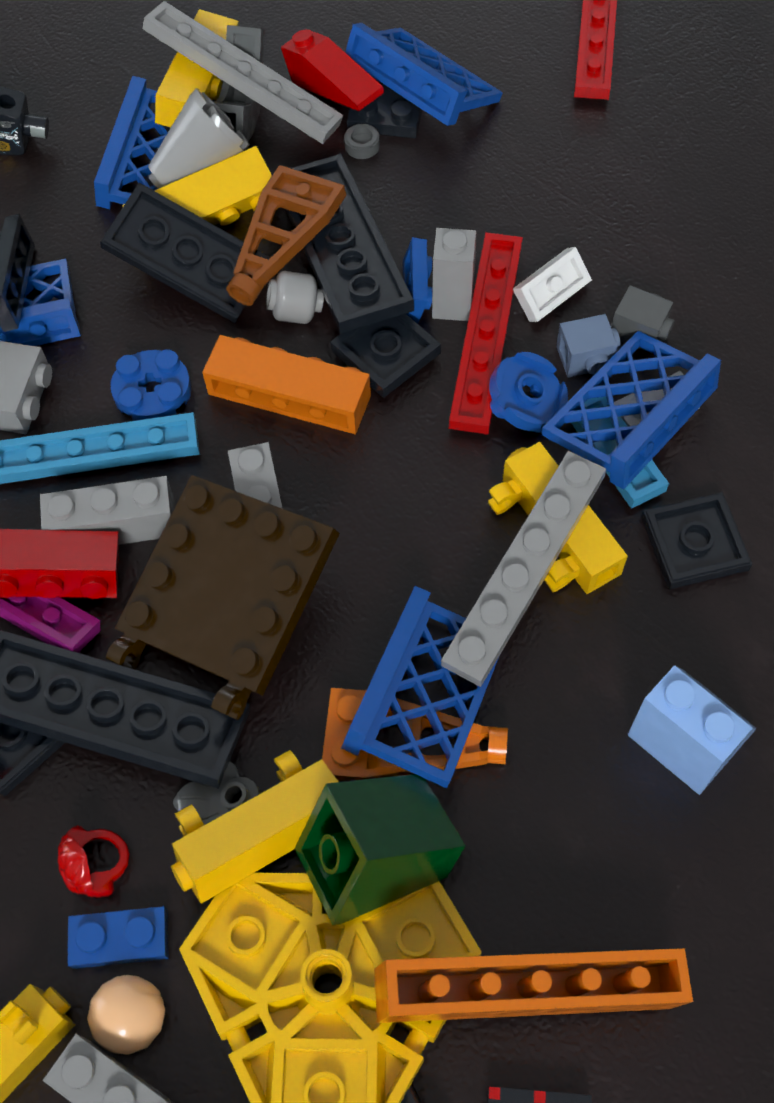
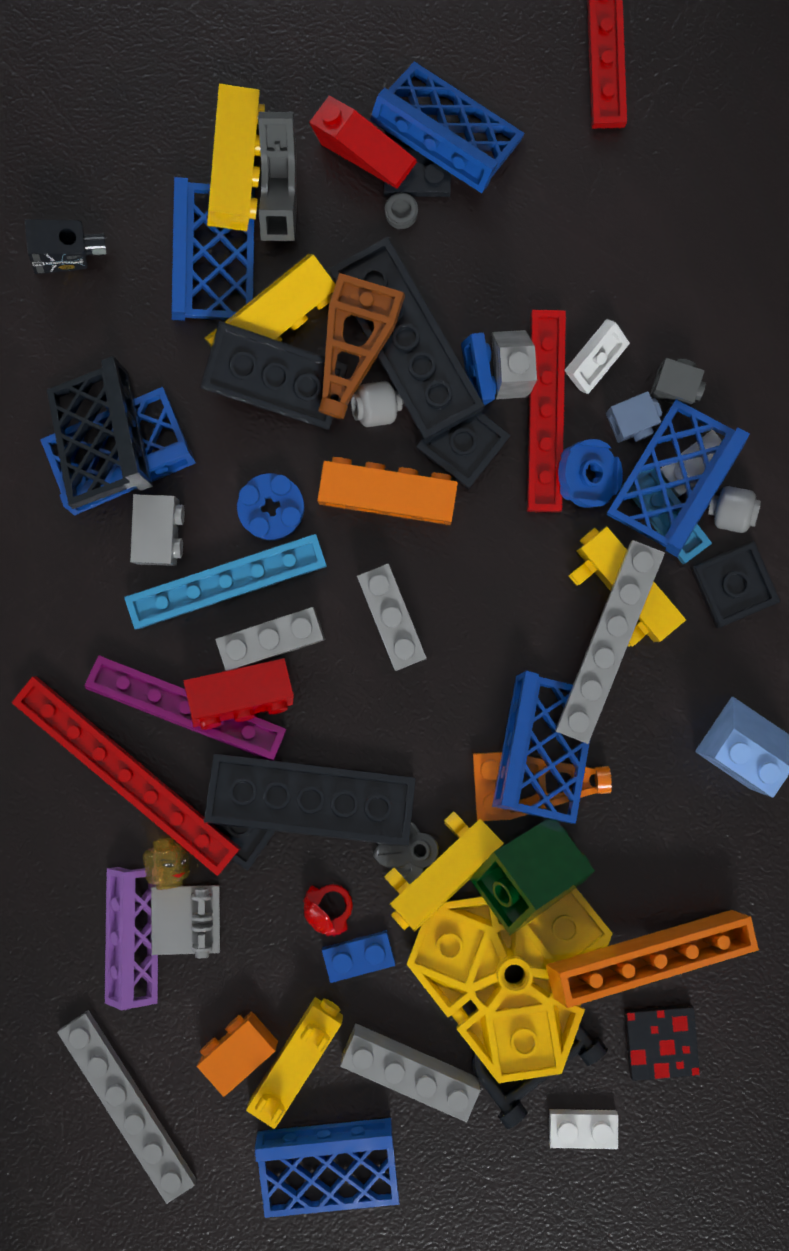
camera: 10 degrees left, 25 degrees up
light nougat hair [87,975,165,1055] -> none
dark brown plate [106,475,340,720] -> none
light grey plate [142,1,343,144] -> none
light grey cone [148,88,250,189] -> none
none -> light grey head [708,486,761,533]

